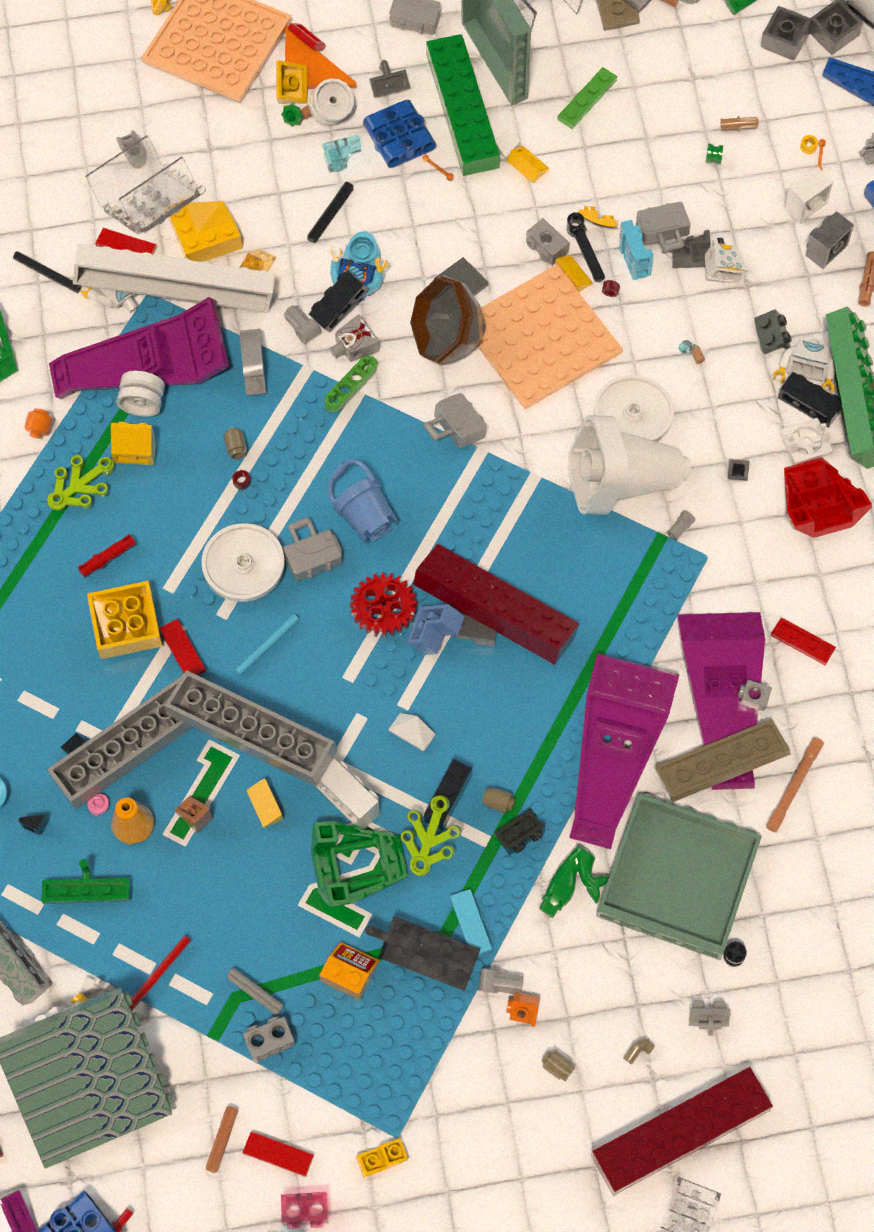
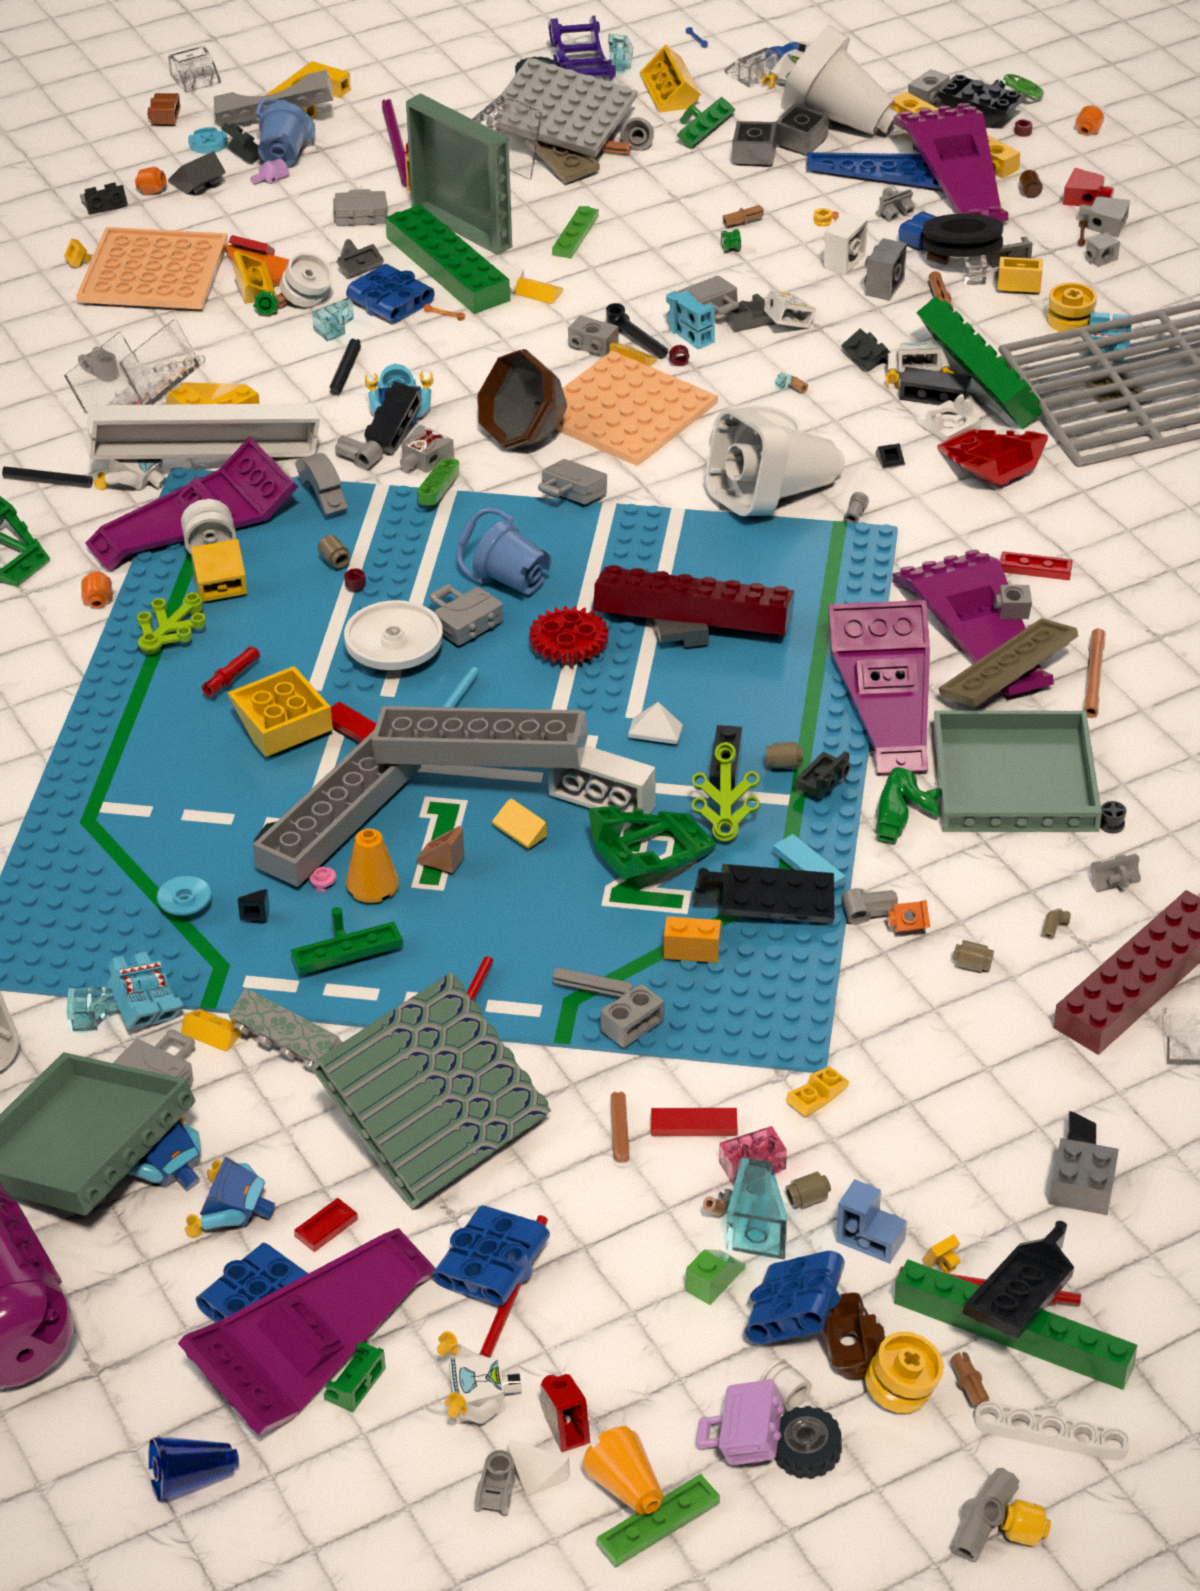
camera: 20 degrees left, 25 degrees down
medium blue brick [406,604,465,655] -> none
yellow slope [578,206,619,228] -> none

